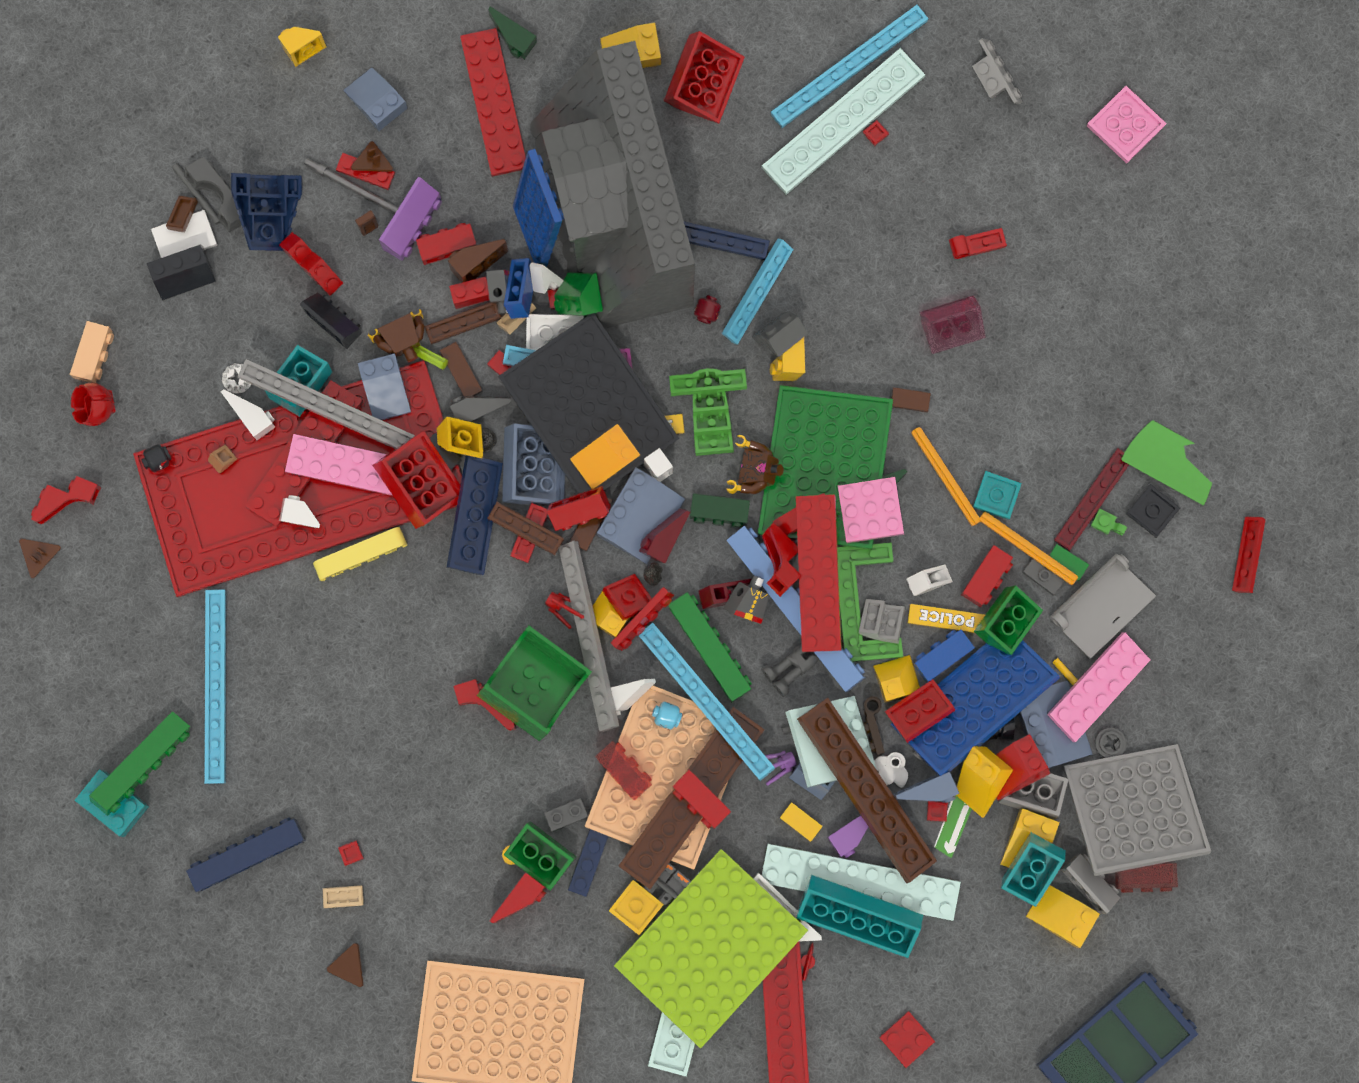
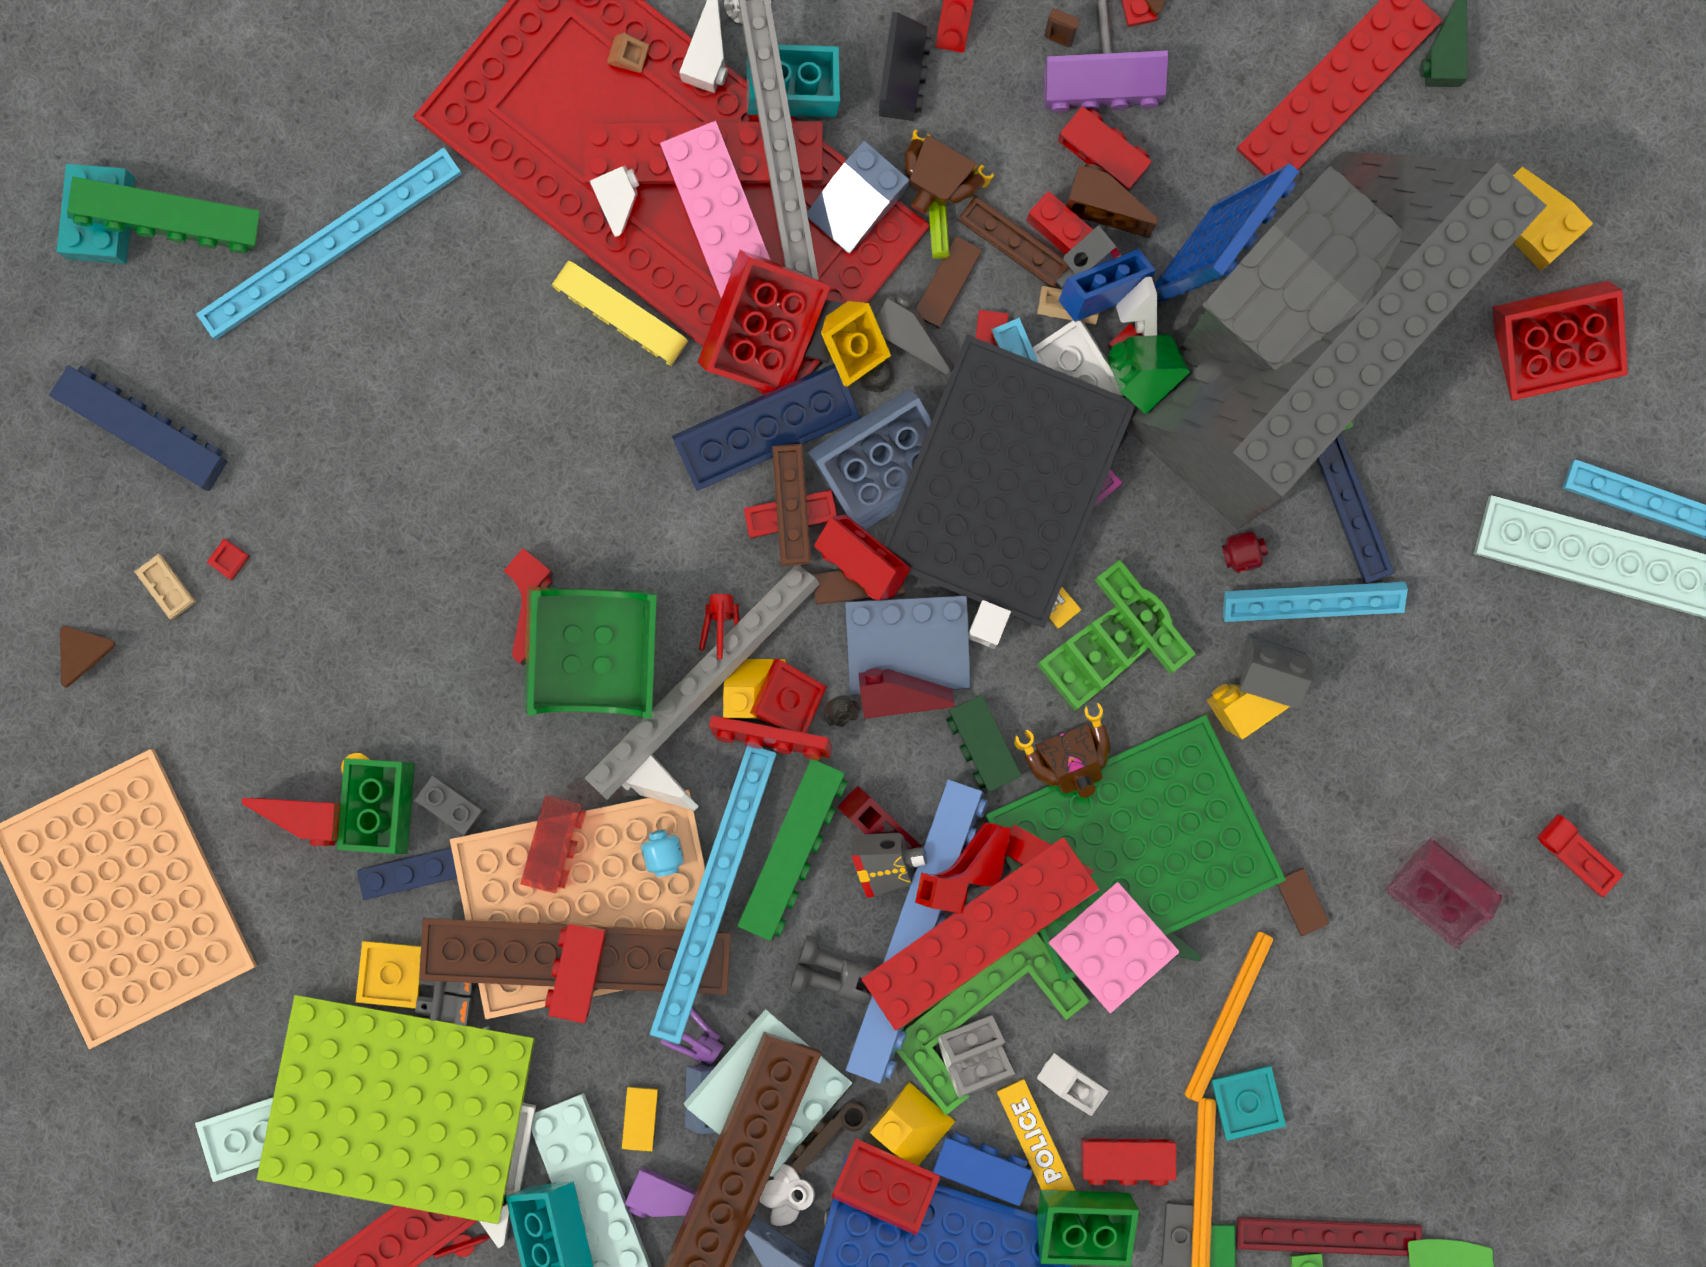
camera: 60 degrees right, 5 degrees up
light orange slope [570,424,640,489] -> none
red tile [863,120,889,146] -> none

